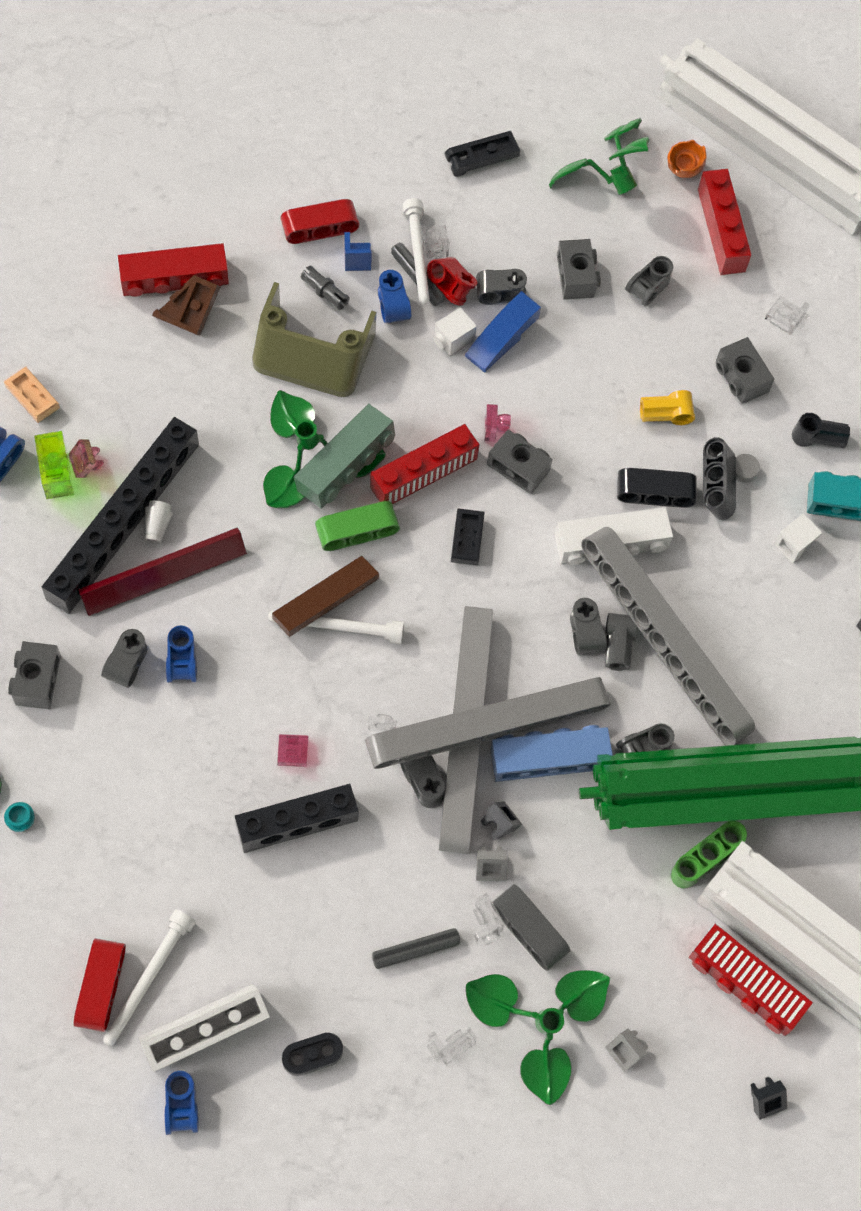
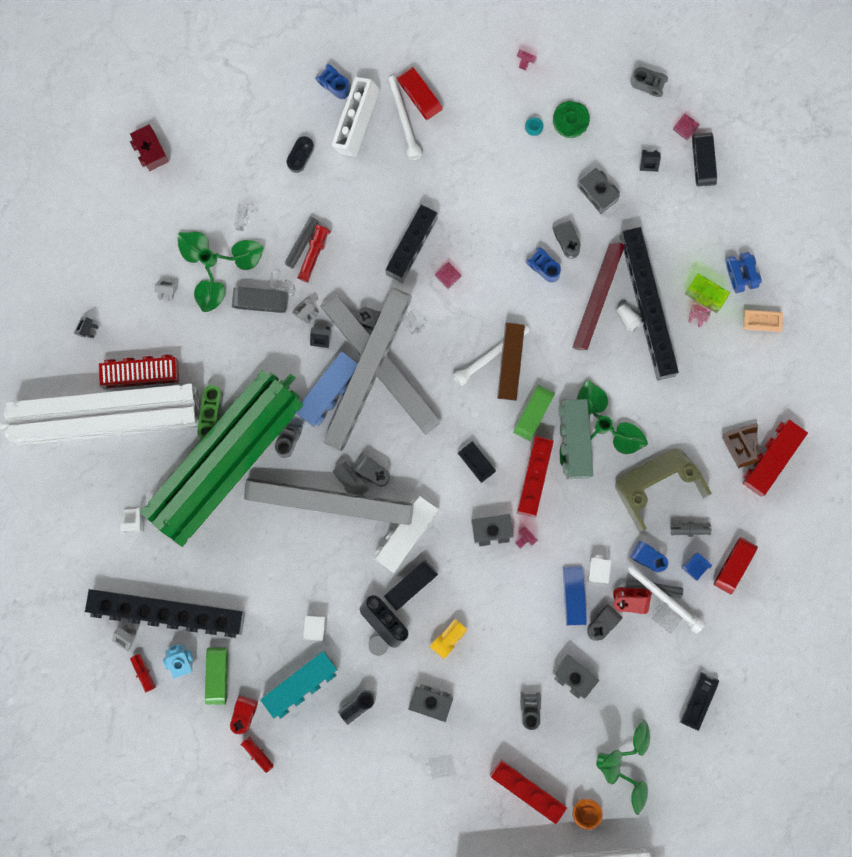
camera: 145 degrees right, 15 degrees up
none -> red pin [297,225,331,283]

